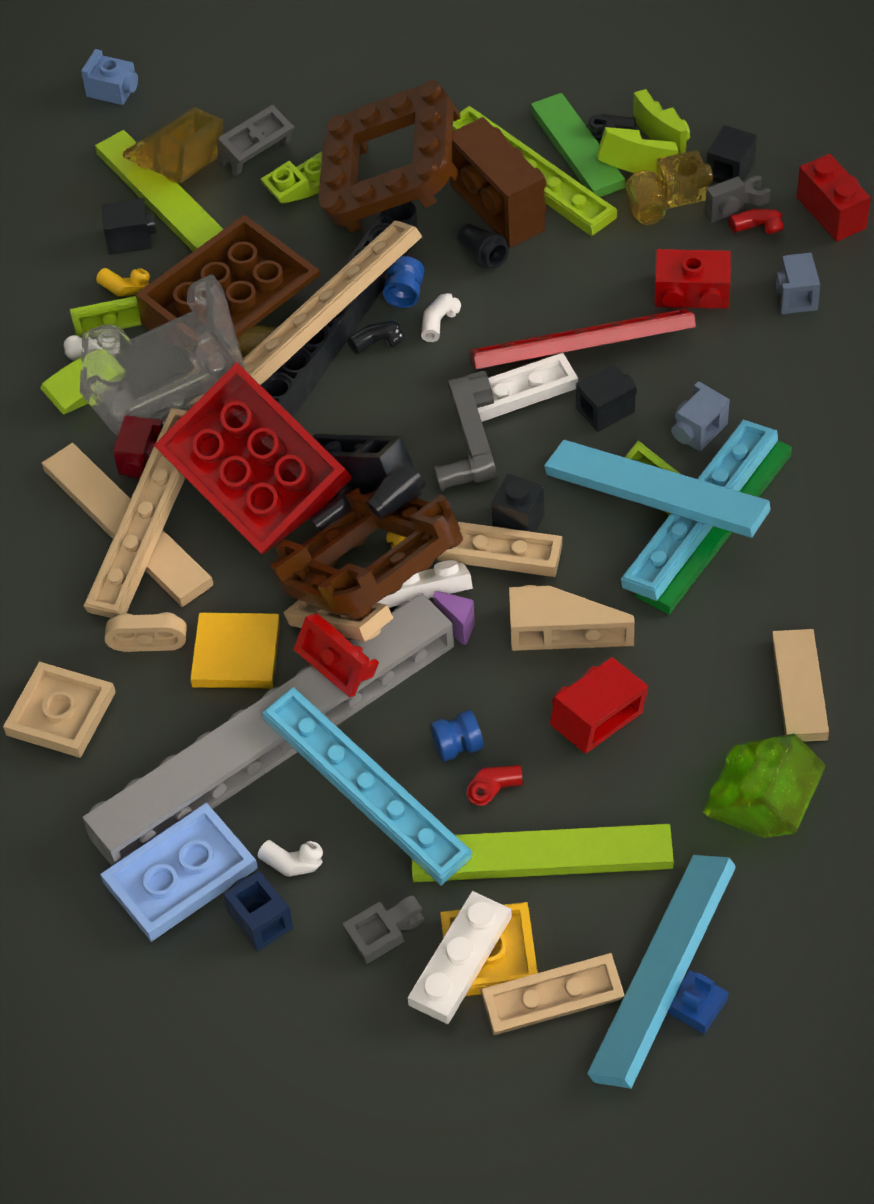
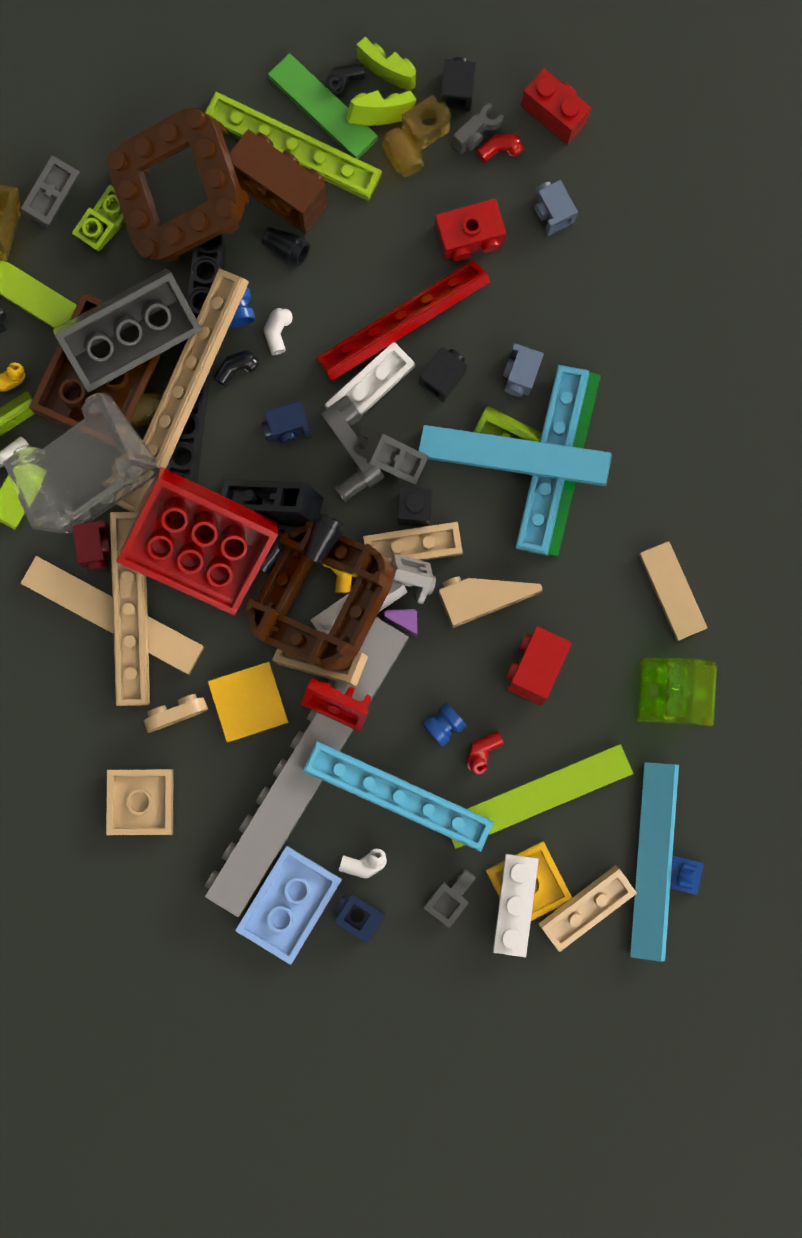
camera: 30 degrees left, 30 degrees up
none -> dark grey slope [53,268,202,393]
none -> dark blue brick [261,401,312,444]
none -> dark grey hinge [355,425,429,485]
none -> light grey bracket [390,554,436,604]

